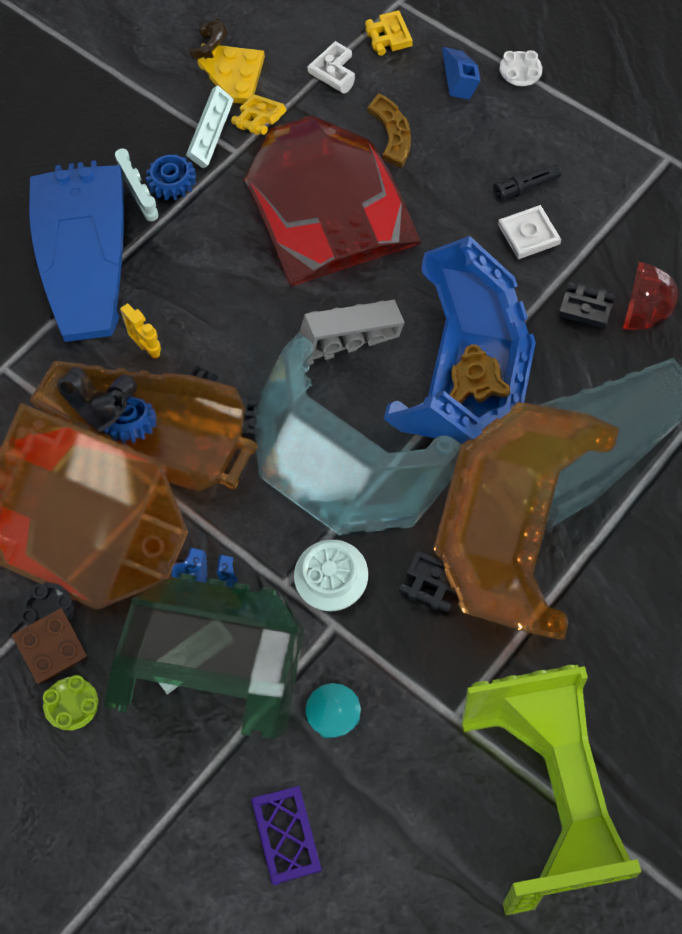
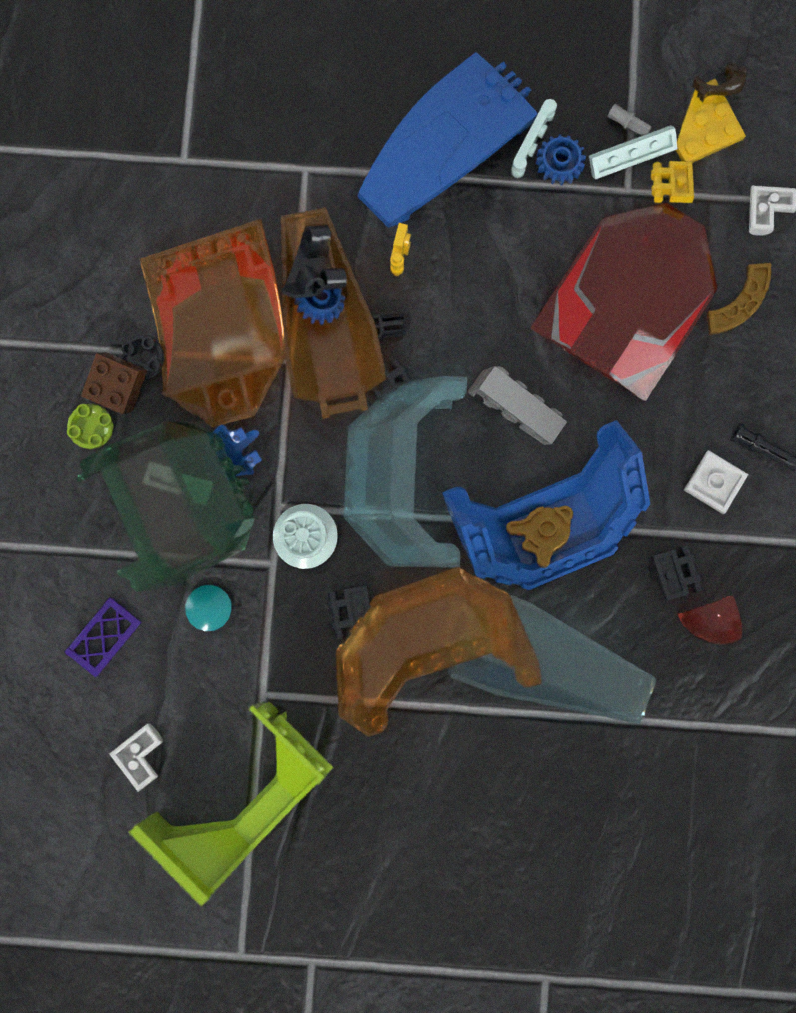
camera: 50 degrees right, 20 degrees up
none -> white brick [110,723,163,792]
none -> light grey axle [608,104,652,136]

